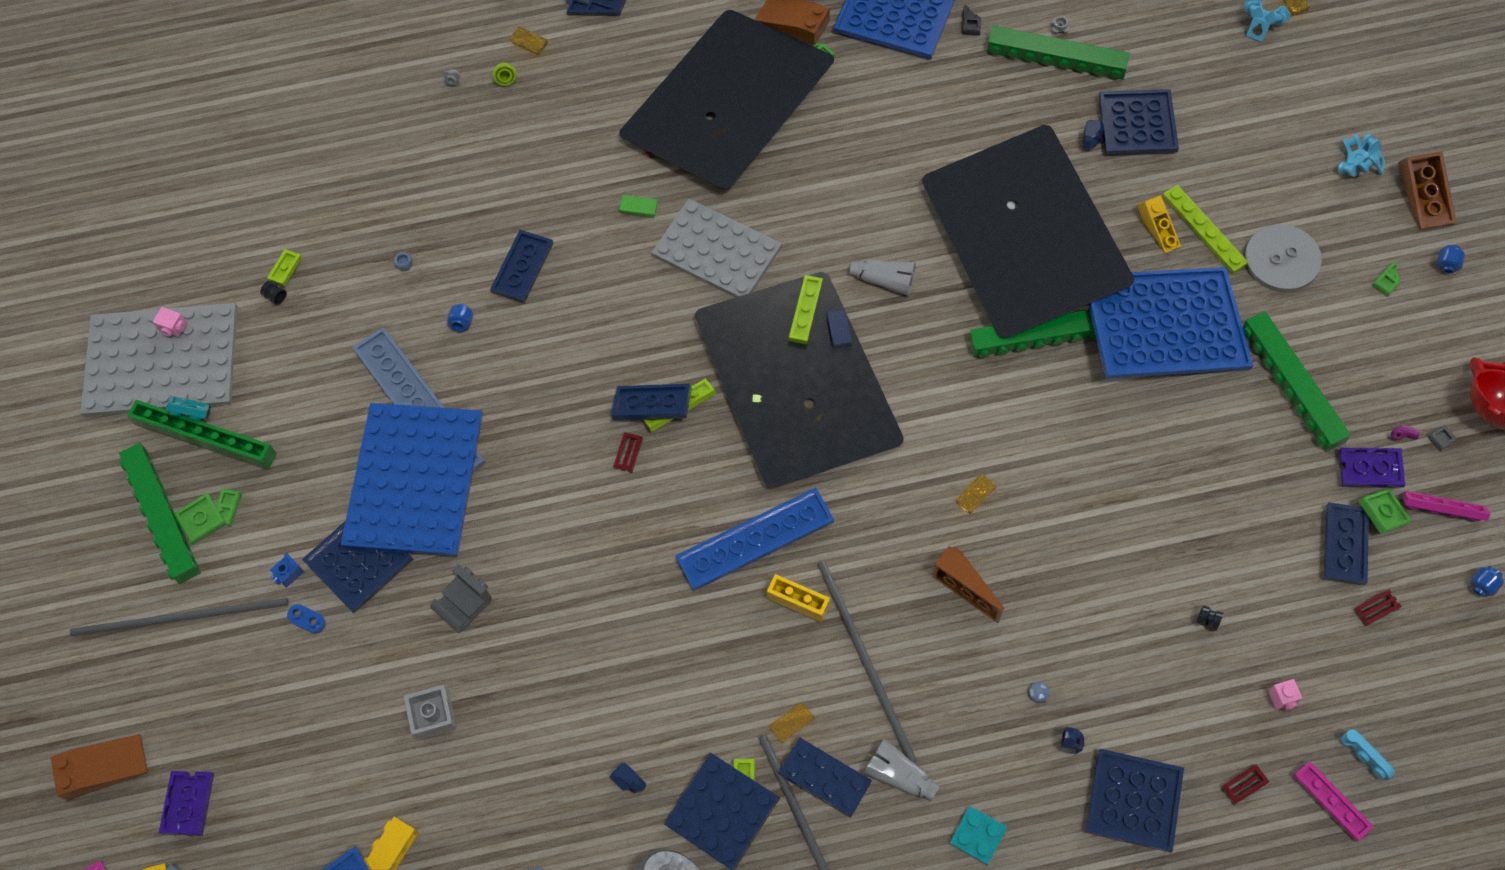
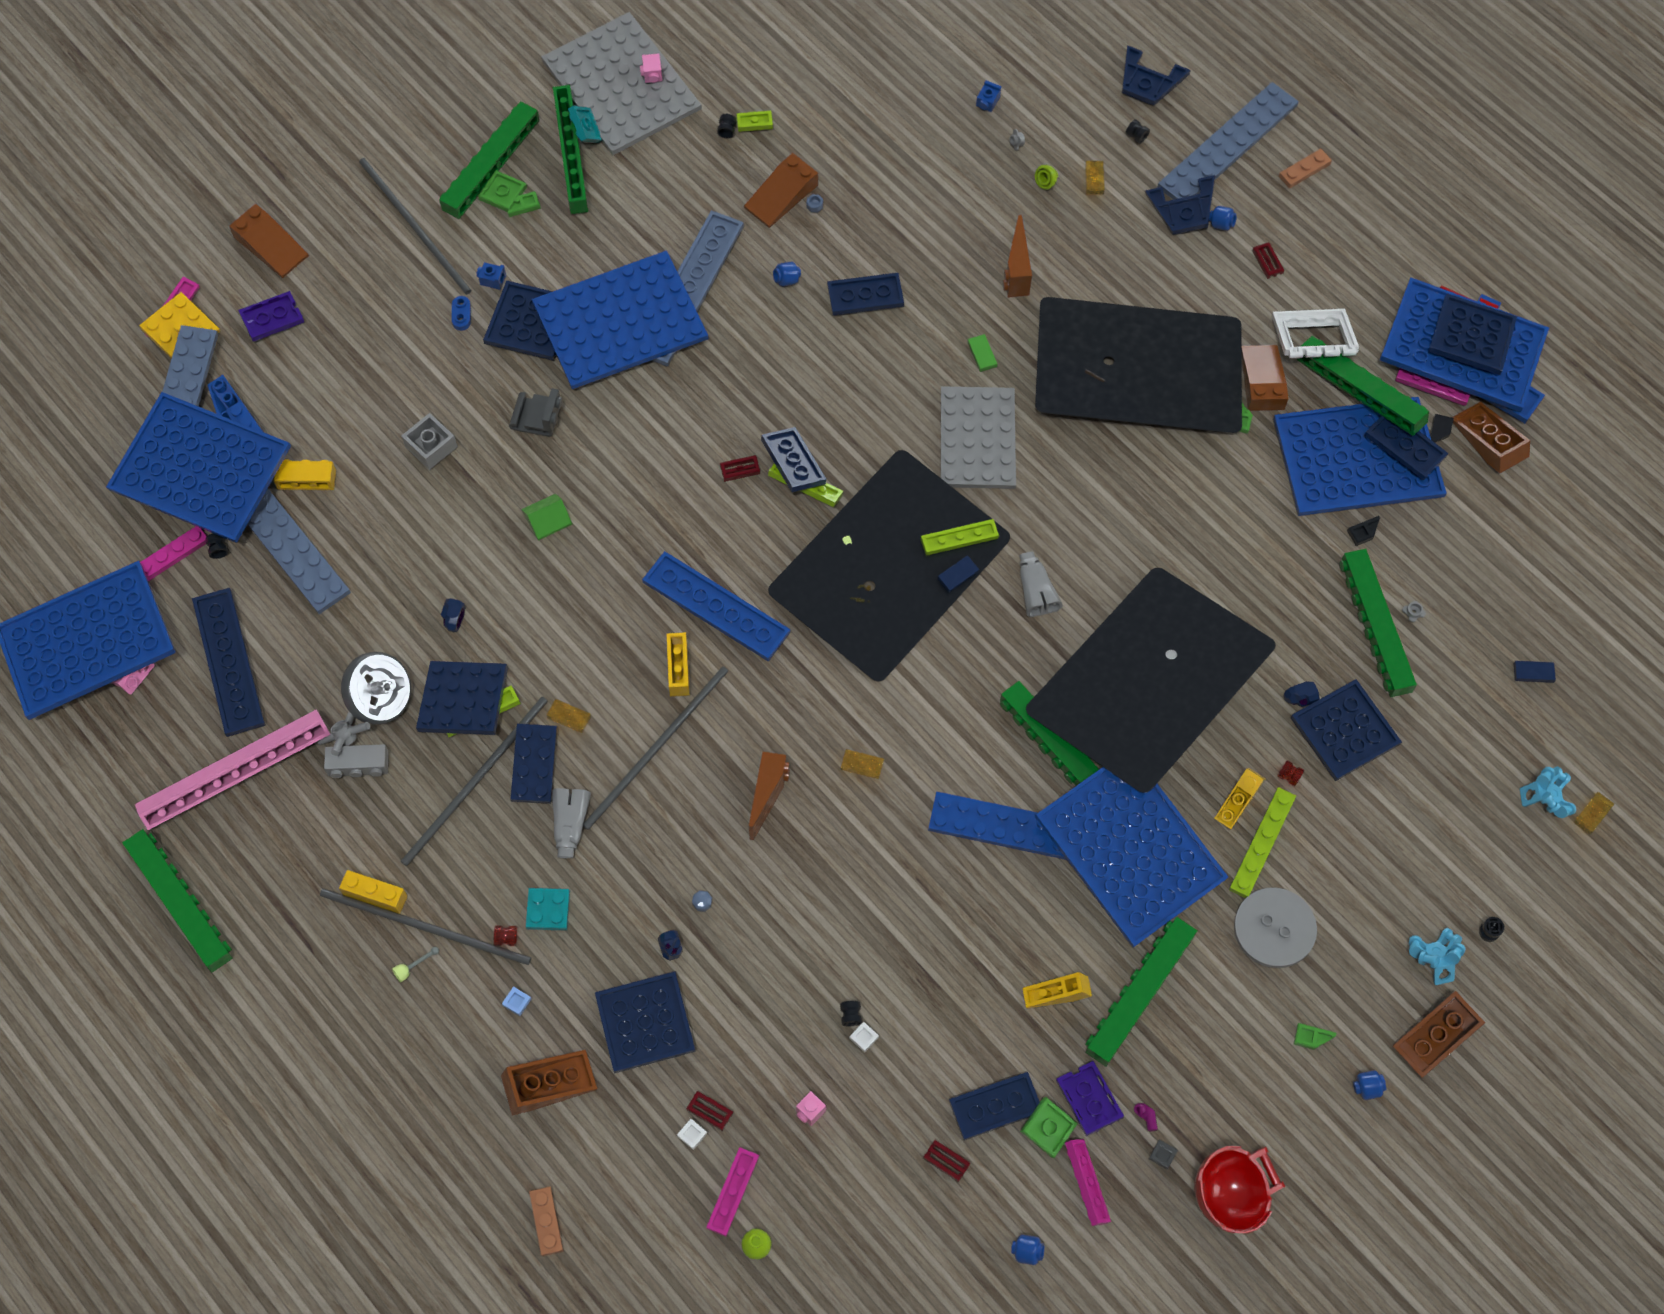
camera: 55 degrees right, 0 degrees up
medium azure plate [1341,730,1395,780] -> none
none -> bright green slope [522,493,572,540]
none -> white plate [677,1119,707,1150]
none -> lime brick [741,1229,771,1260]
none -> dark orange slope [744,153,818,228]
none -> white plate [849,1022,879,1052]
none -> blue plate [928,791,1067,860]
none -> blue brick [976,80,1002,112]
none -> dark orange slope [1003,215,1032,298]
none -> yellow slope [1022,972,1092,1008]
none -> clear red wheel [1277,760,1305,787]
none -> black wheel [1479,917,1505,942]

